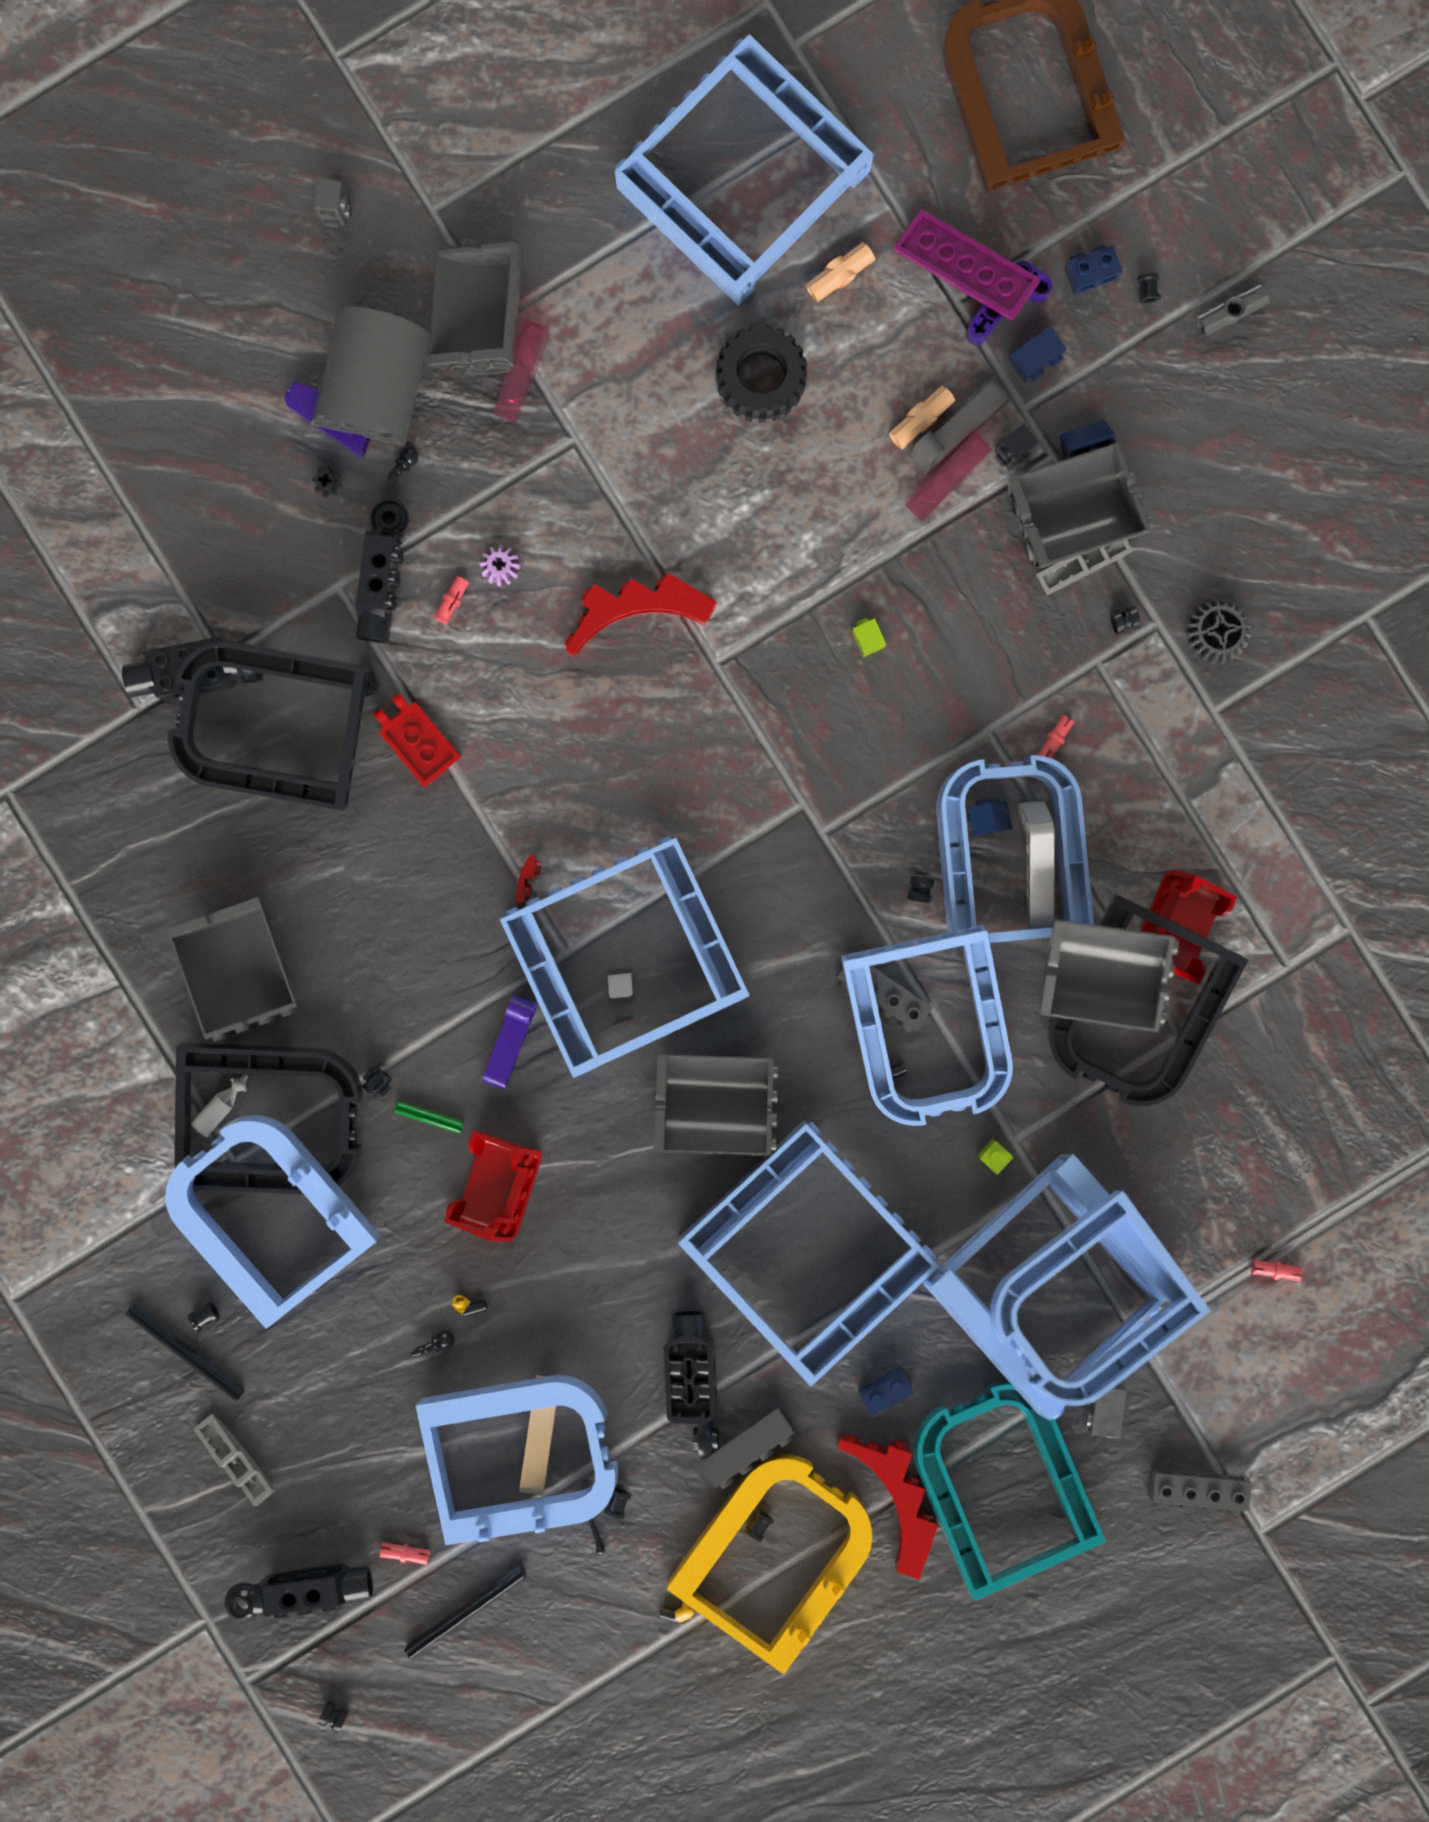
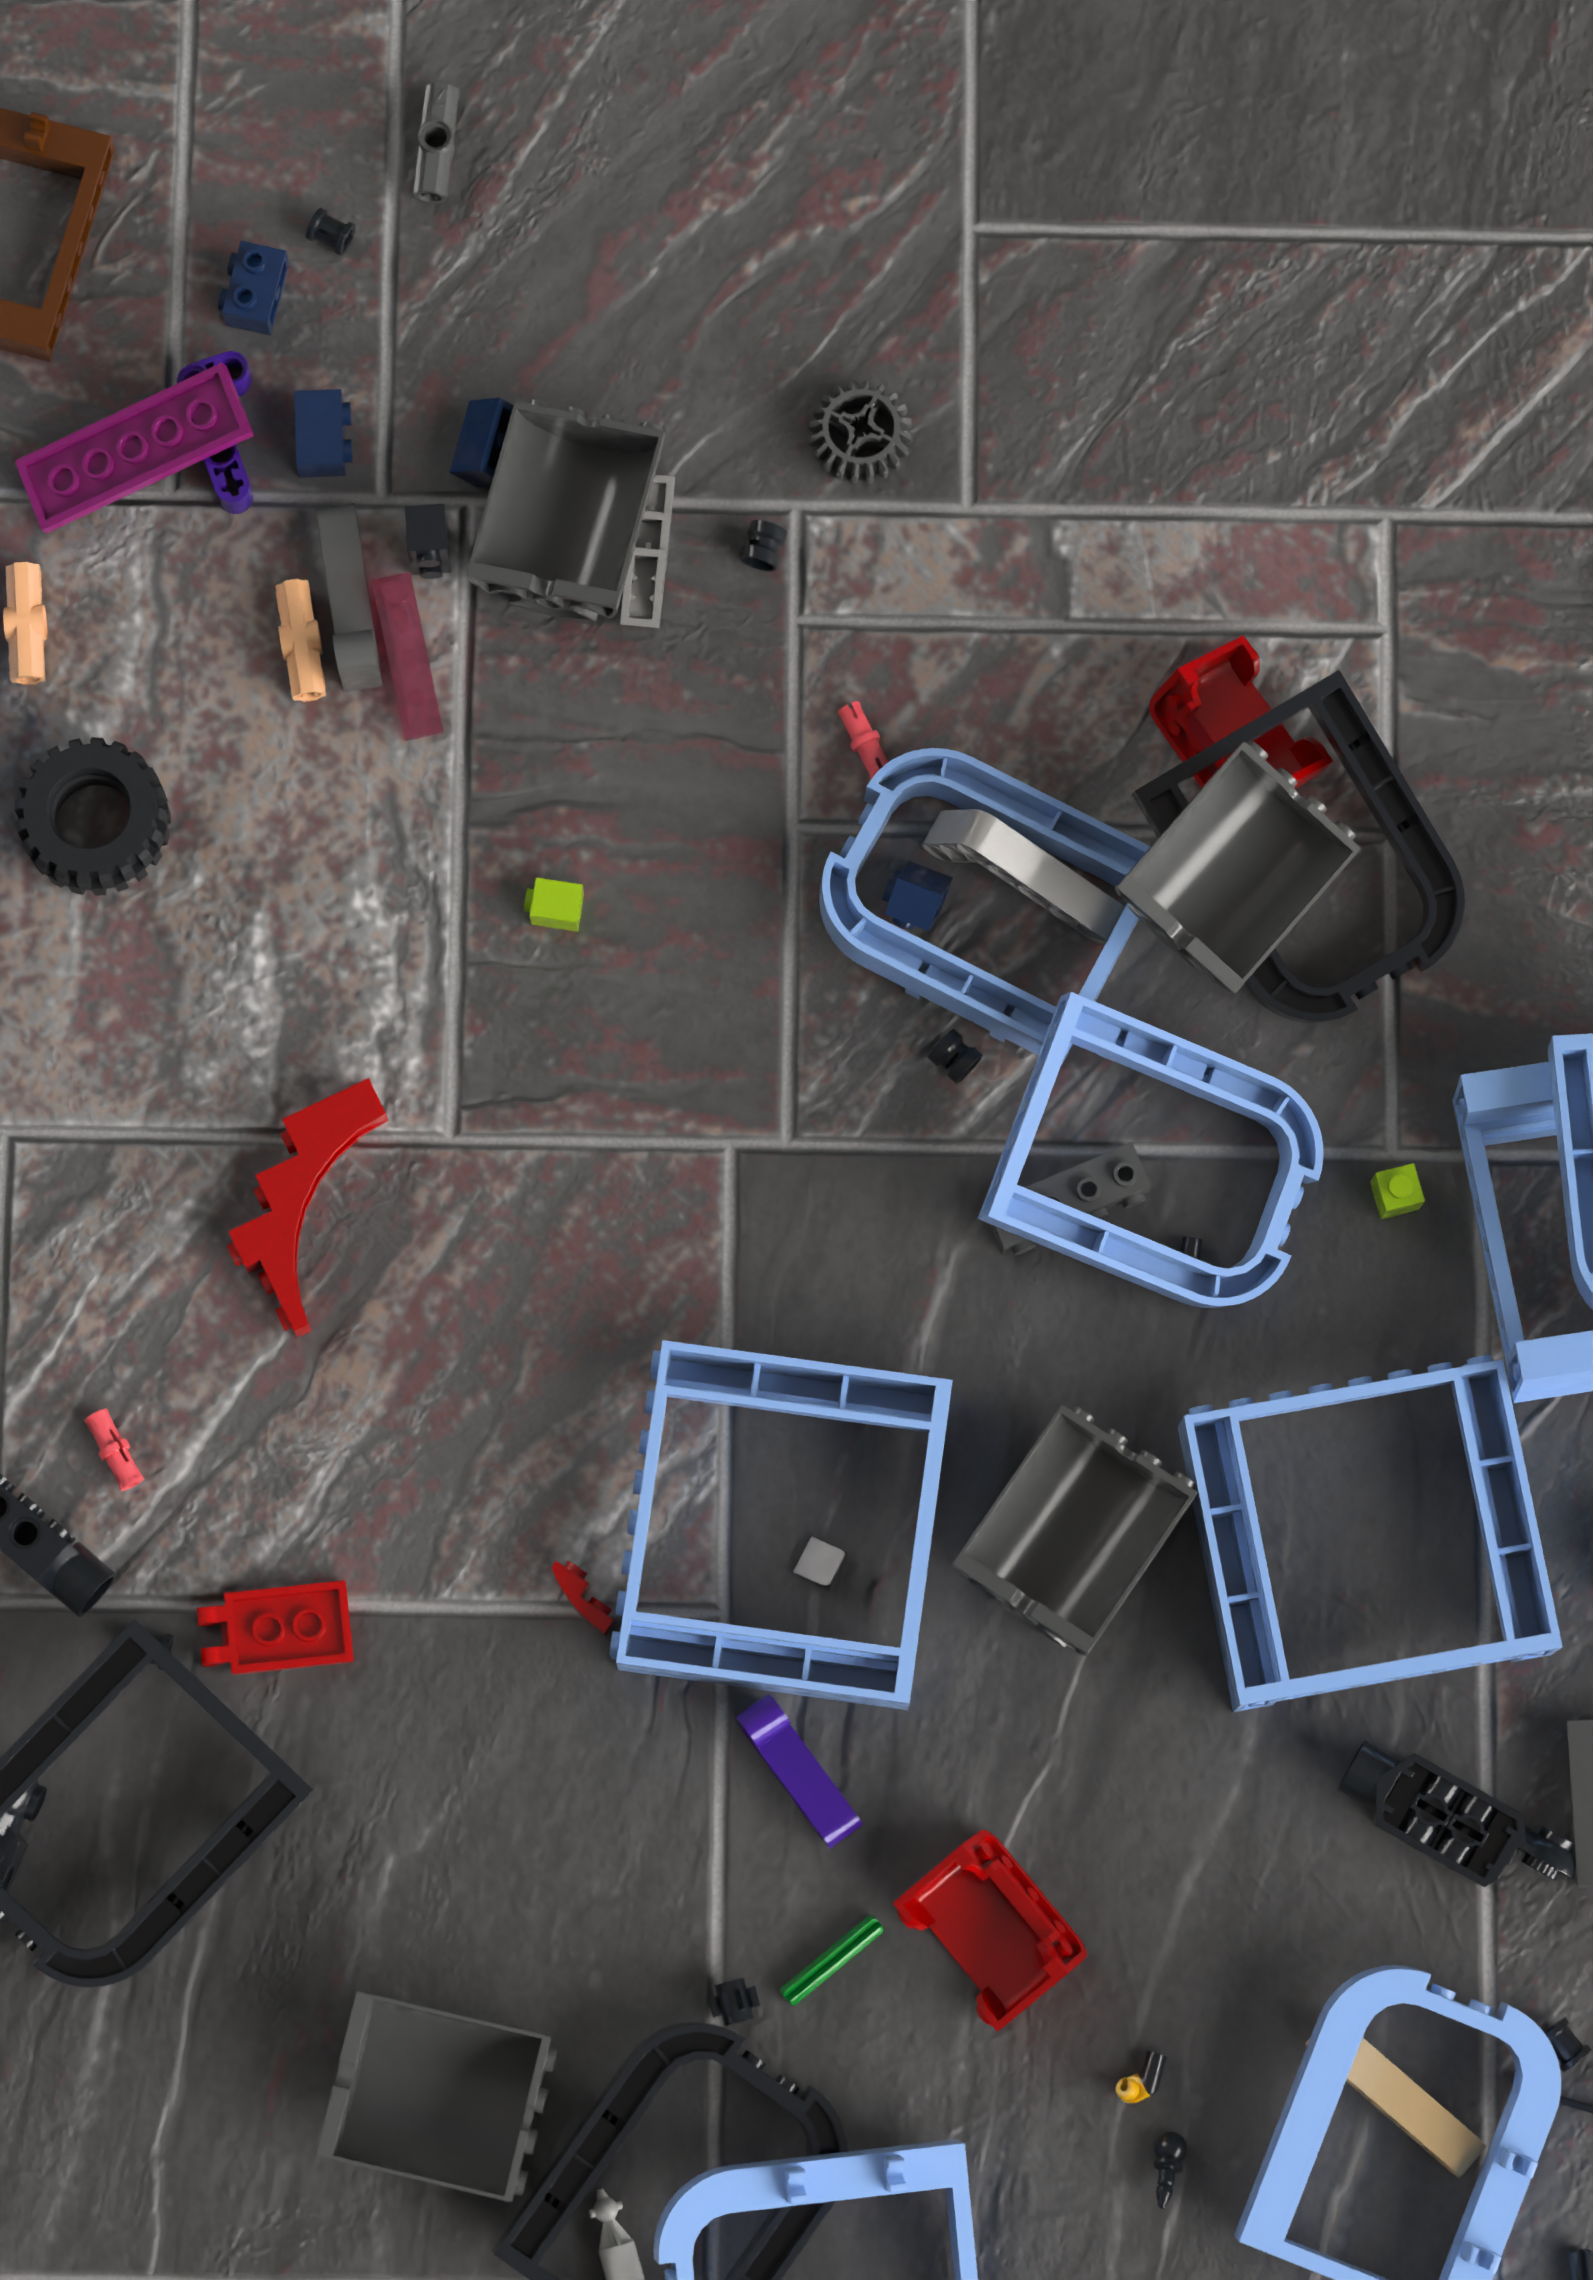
camera: 60 degrees left, 10 degrees down
lavender gear [480,545,521,586] -> none

